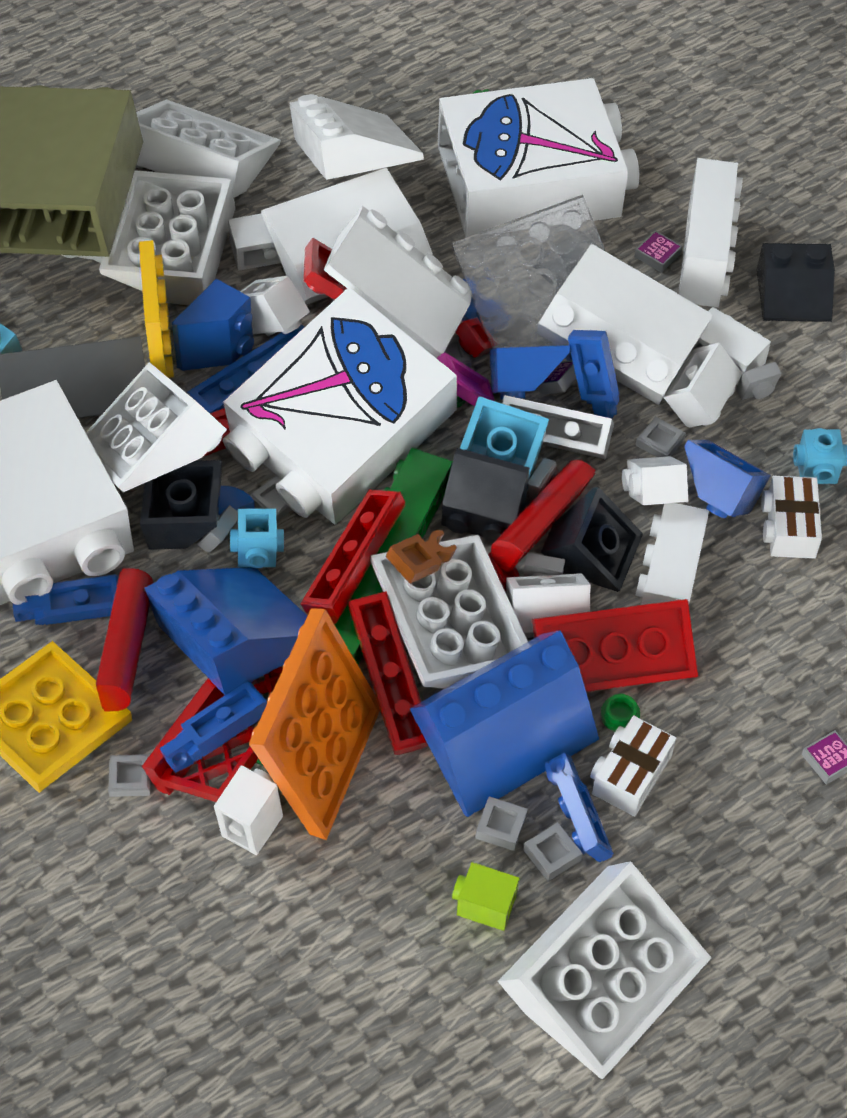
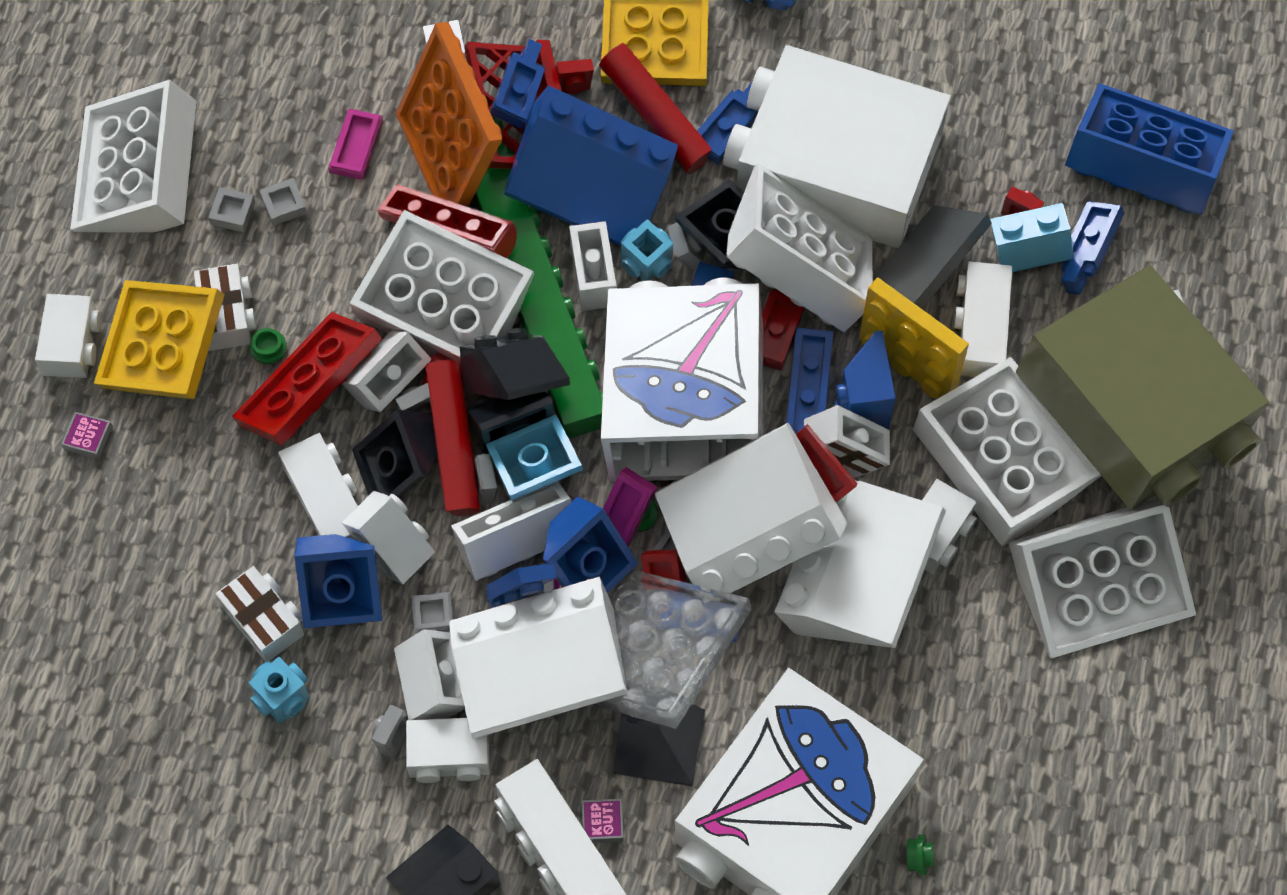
camera: 140 degrees right, 10 degrees up
light grey tile [108,754,151,797] -> none
white slope [289,94,424,180] -> none
red brick [300,489,405,624] -> none
dark orange plate [385,530,457,584] -> none
blue slope [410,630,599,817] -> none
lime brick [452,862,520,931] -> none
blue hinge [544,752,614,862] -> none
none -> white brick [35,294,102,378]
none -> yellow plate [94,280,225,399]
none -> dark pink tile [328,108,383,180]
none -> black slope [459,328,570,400]
none -> red plate [556,59,594,94]
none -> white brick [569,221,617,311]
none -> white brick [953,261,1012,377]

